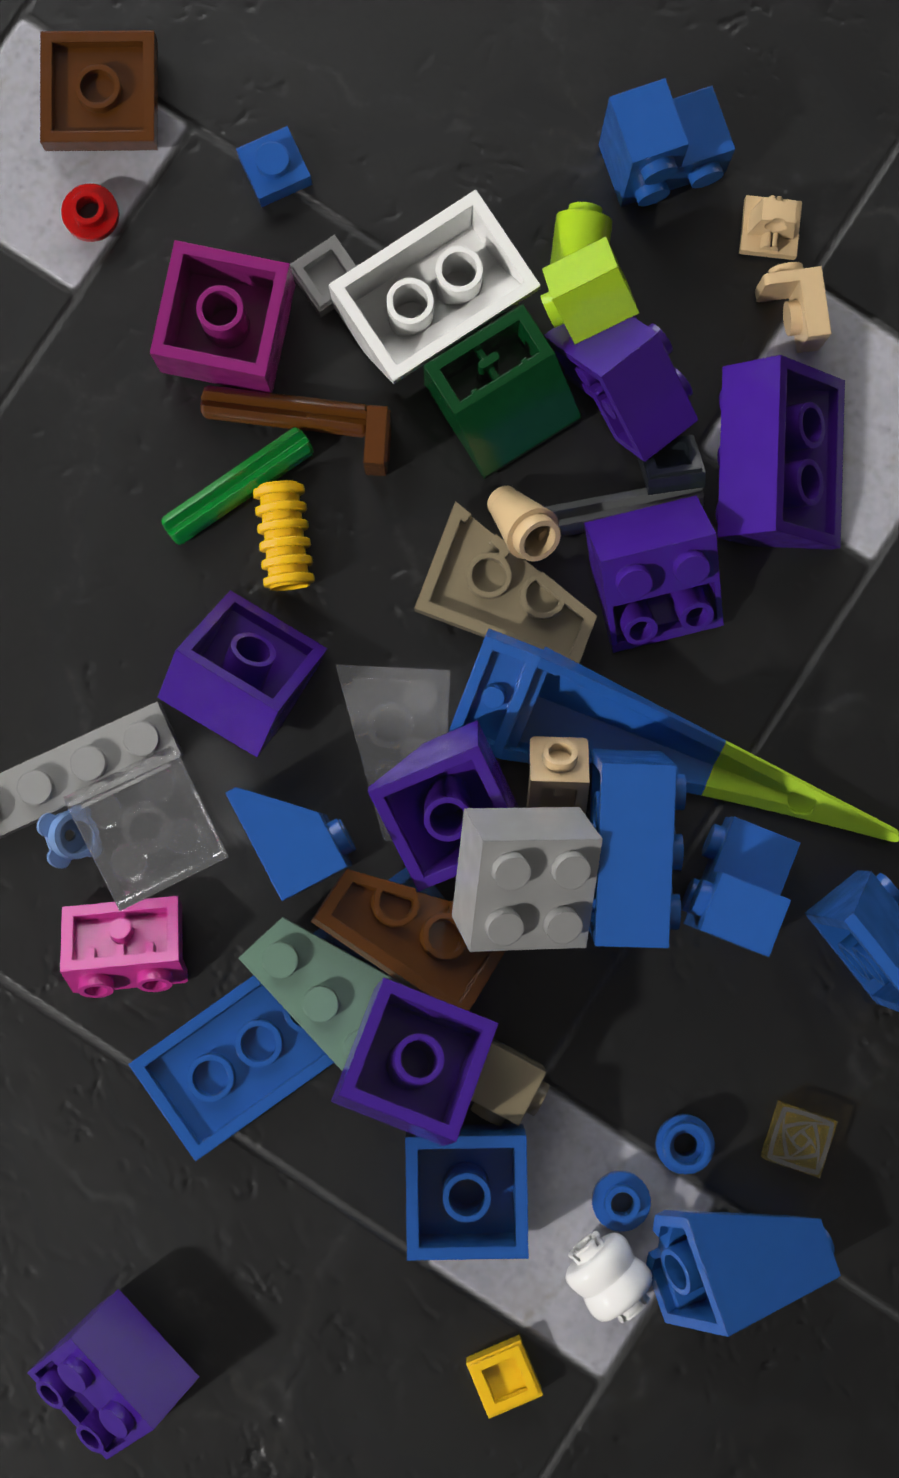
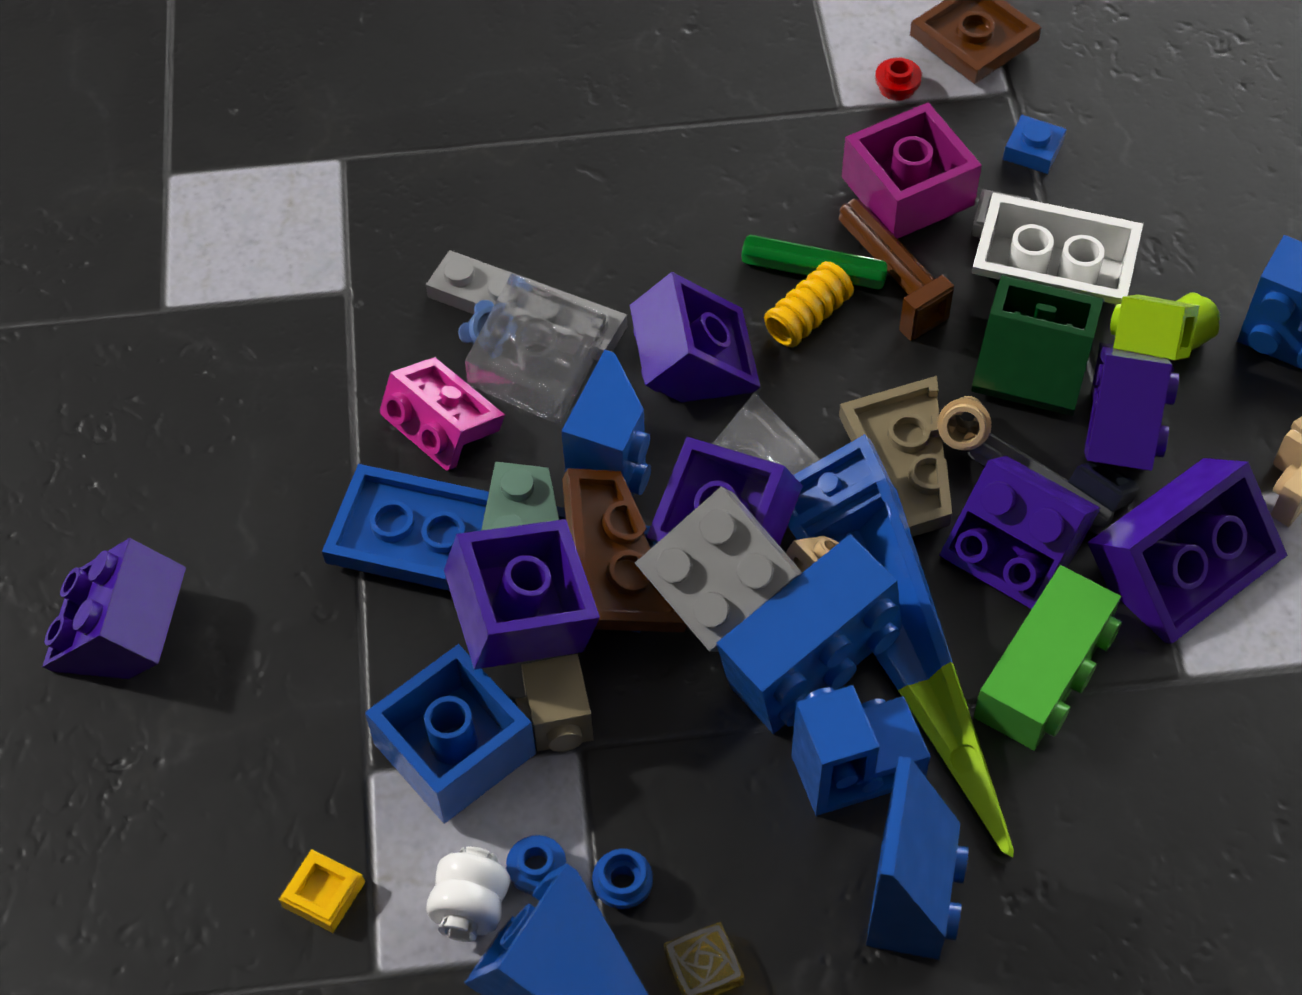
camera: 55 degrees right, 30 degrees down
none -> bright green brick [973,565,1122,751]

